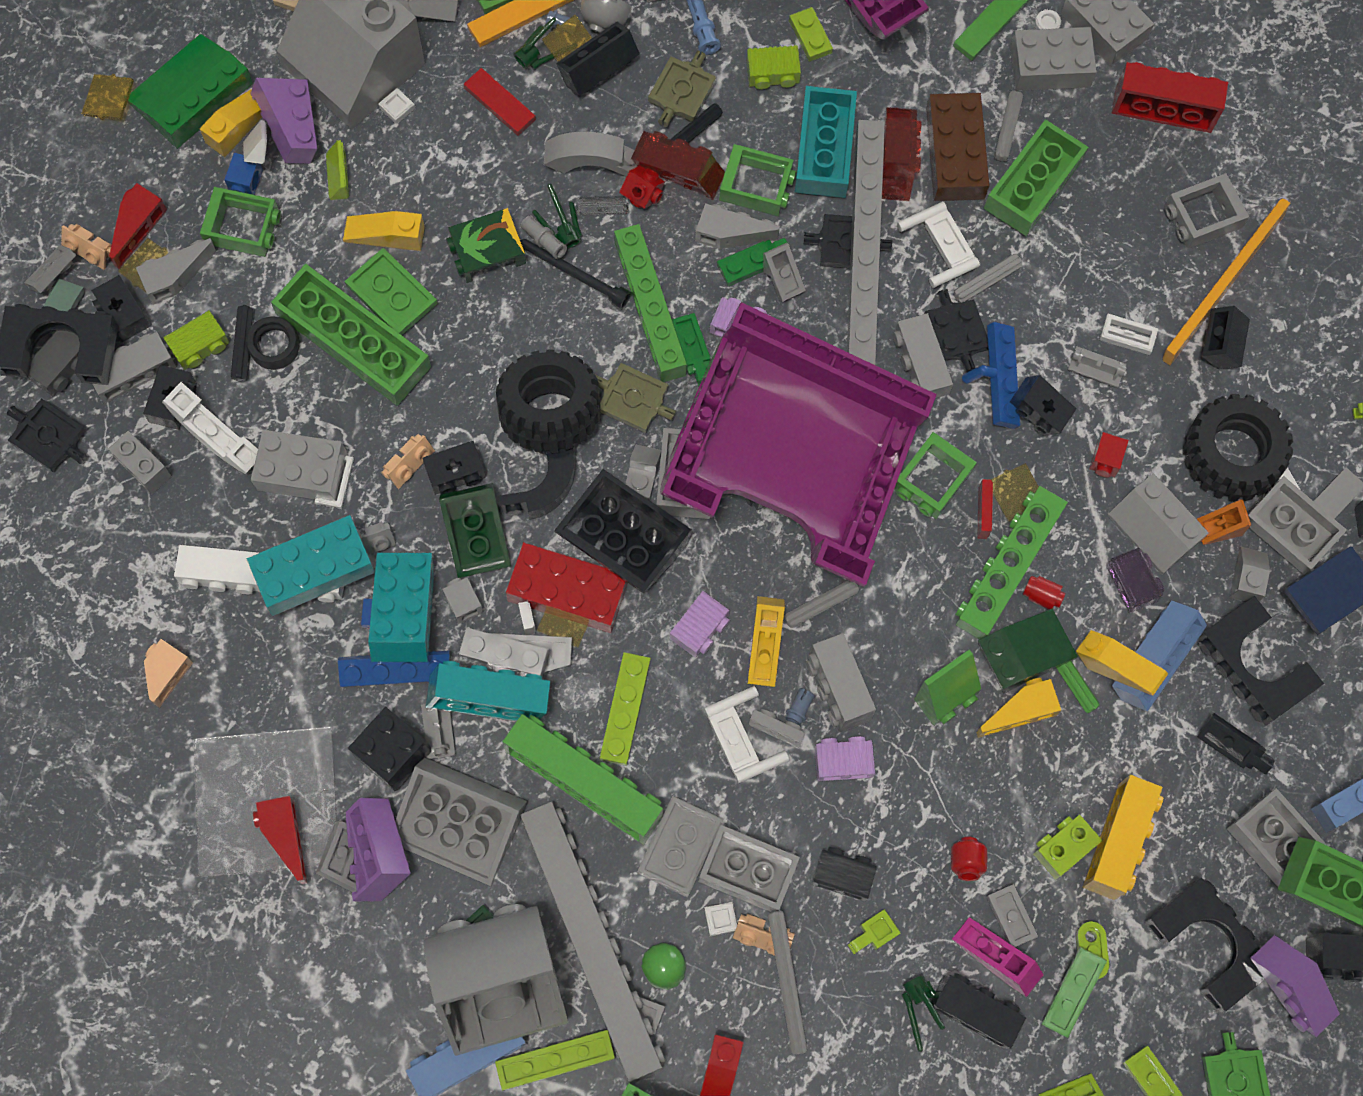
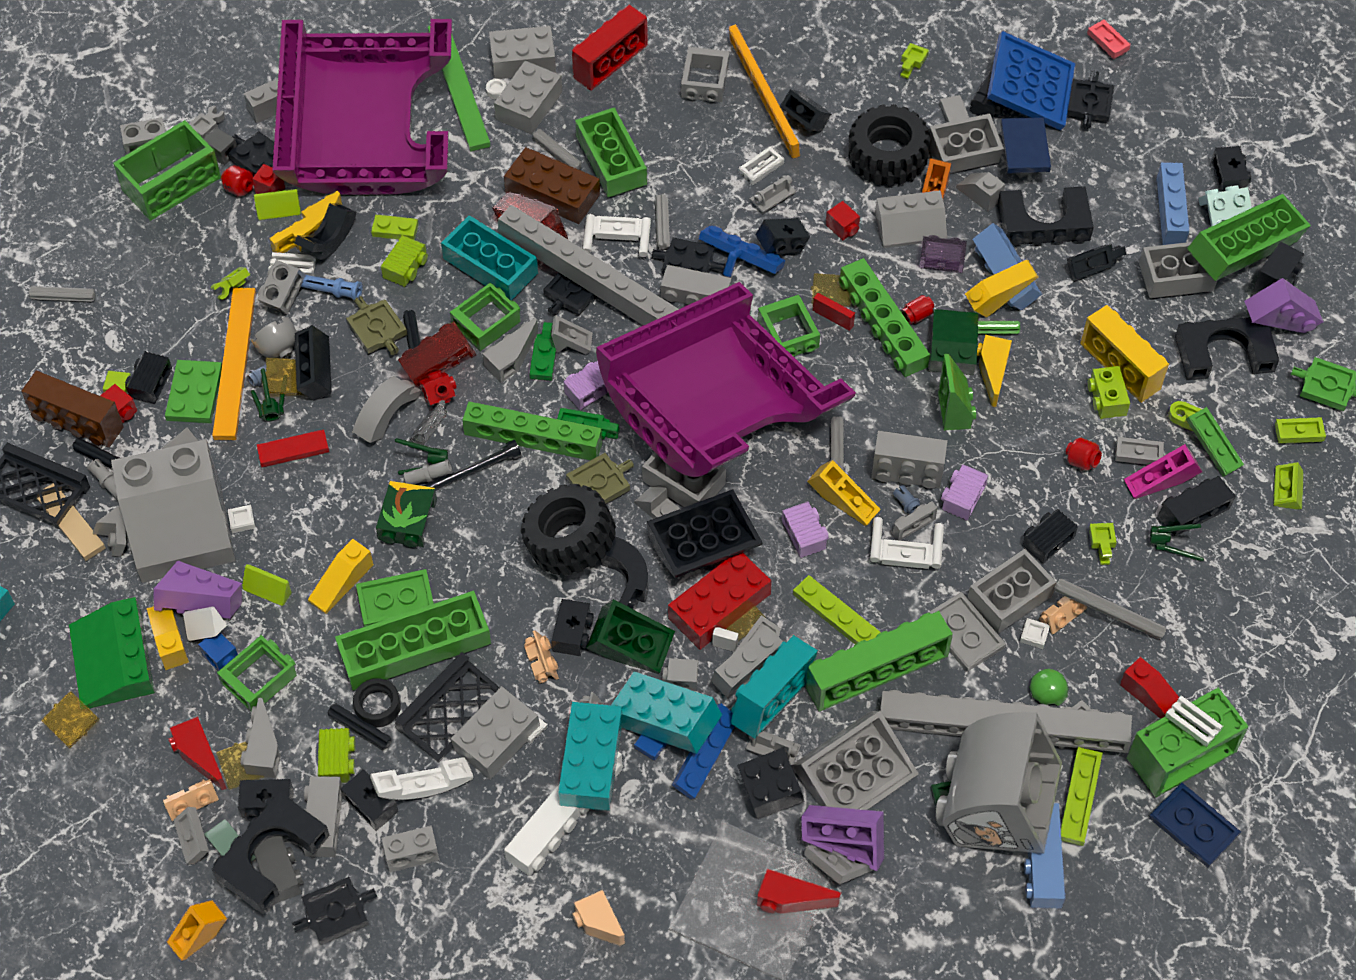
camera: 55 degrees left, 15 degrees down
none -> black fence [395,652,500,763]

